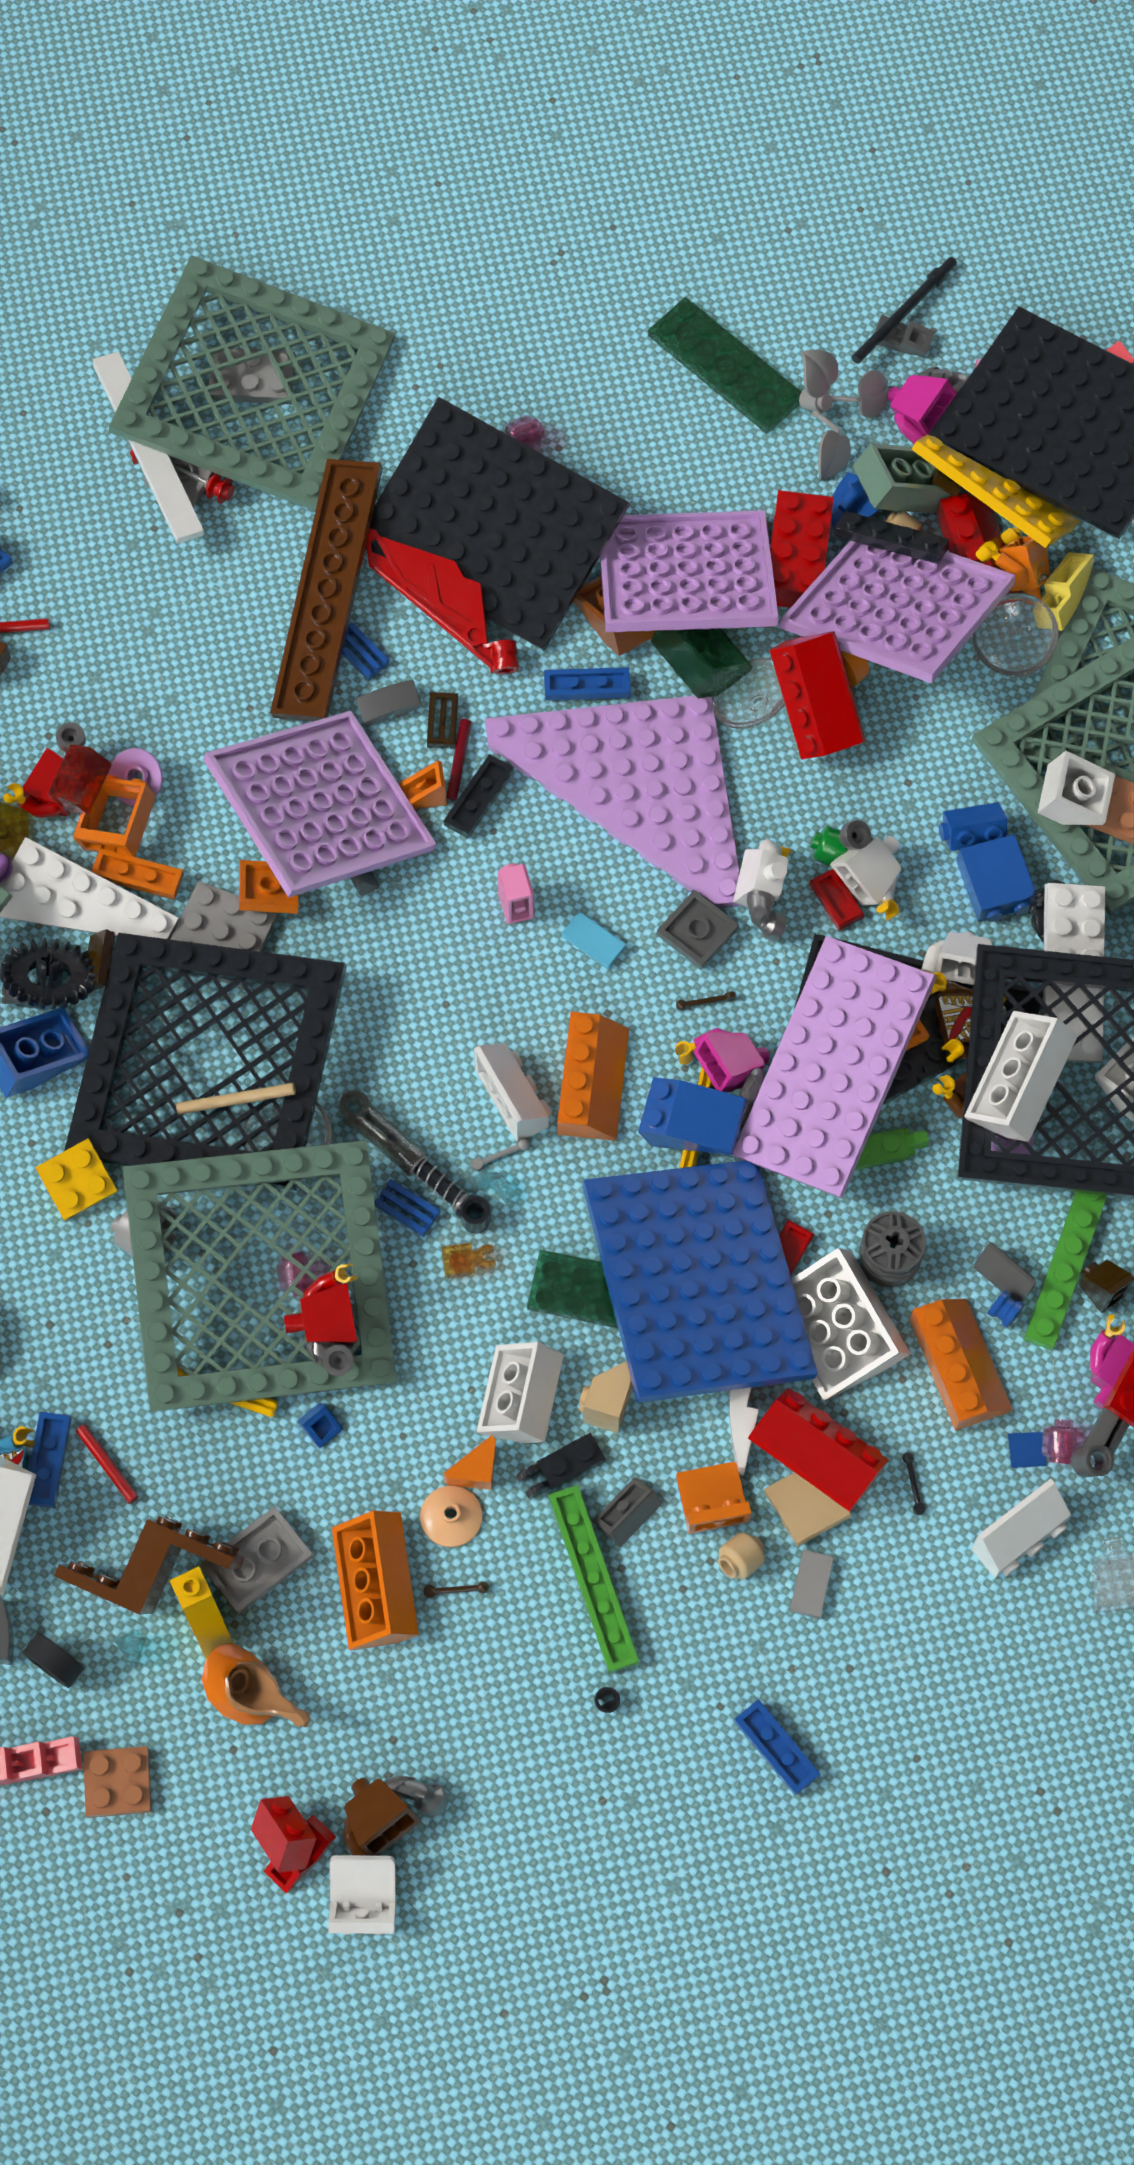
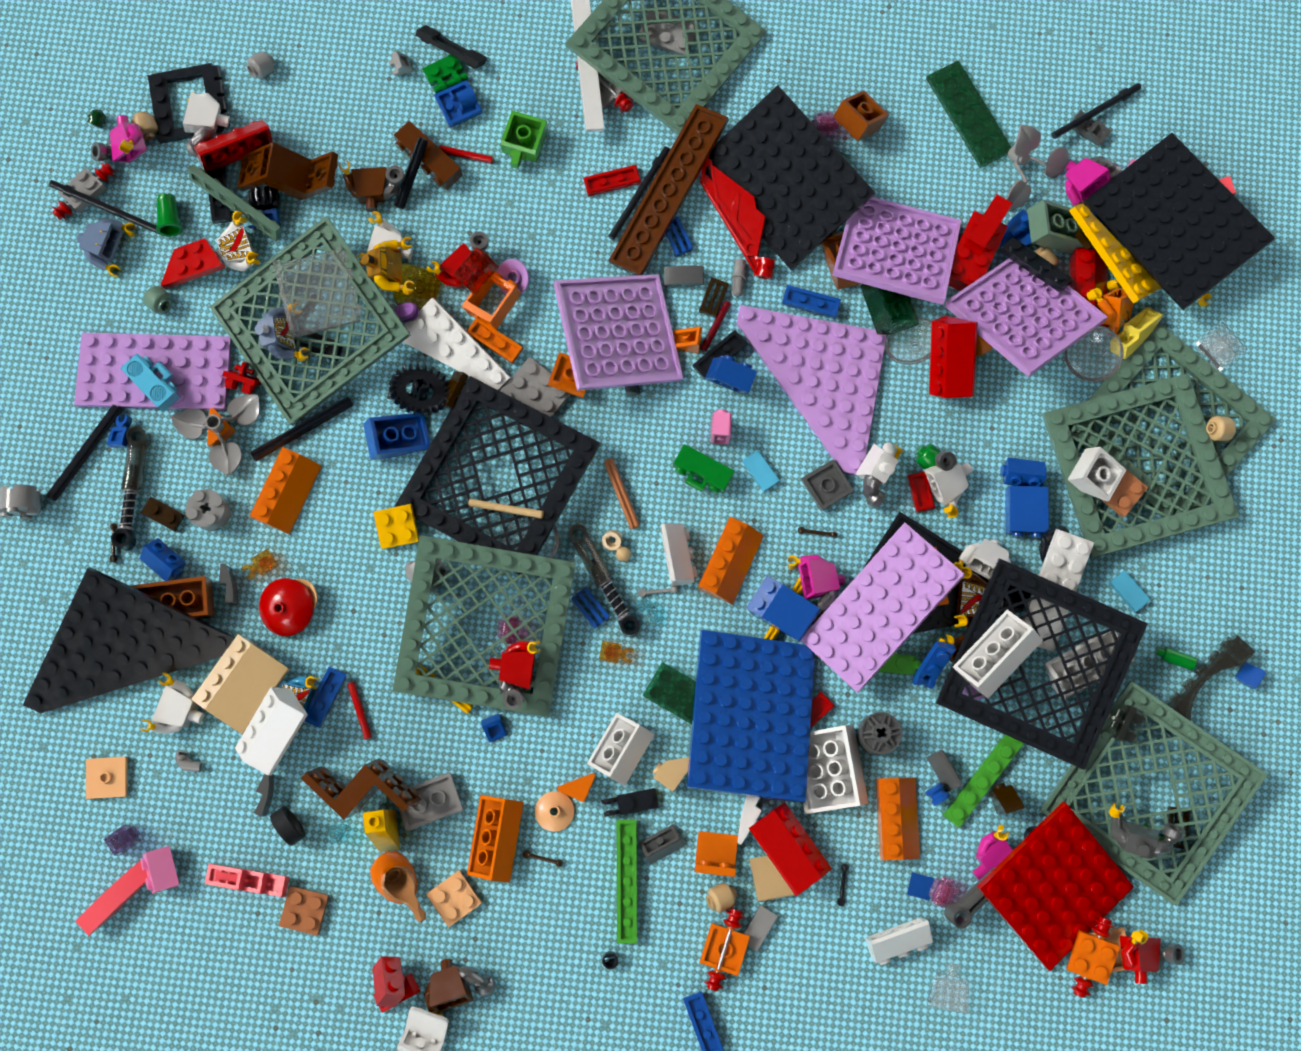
camera: 20 degrees right, 10 degrees up
none -> light nougat plate [426,870,482,928]
none -> bright green hinge [501,111,548,169]
none -> red tile [583,165,641,197]
none -> tan plate [602,530,631,562]
none -> nougat axle [604,458,640,529]
none -> black bar [608,146,670,240]
none -> green piece [673,444,734,494]
none -> orange plate [699,908,750,991]
none -> blue brick [705,355,757,393]
none -> light grey axle [731,259,746,297]
none -> dark orange brick [833,90,889,141]
none -> blue plate [913,641,956,689]
none -> red tile [967,194,1013,250]

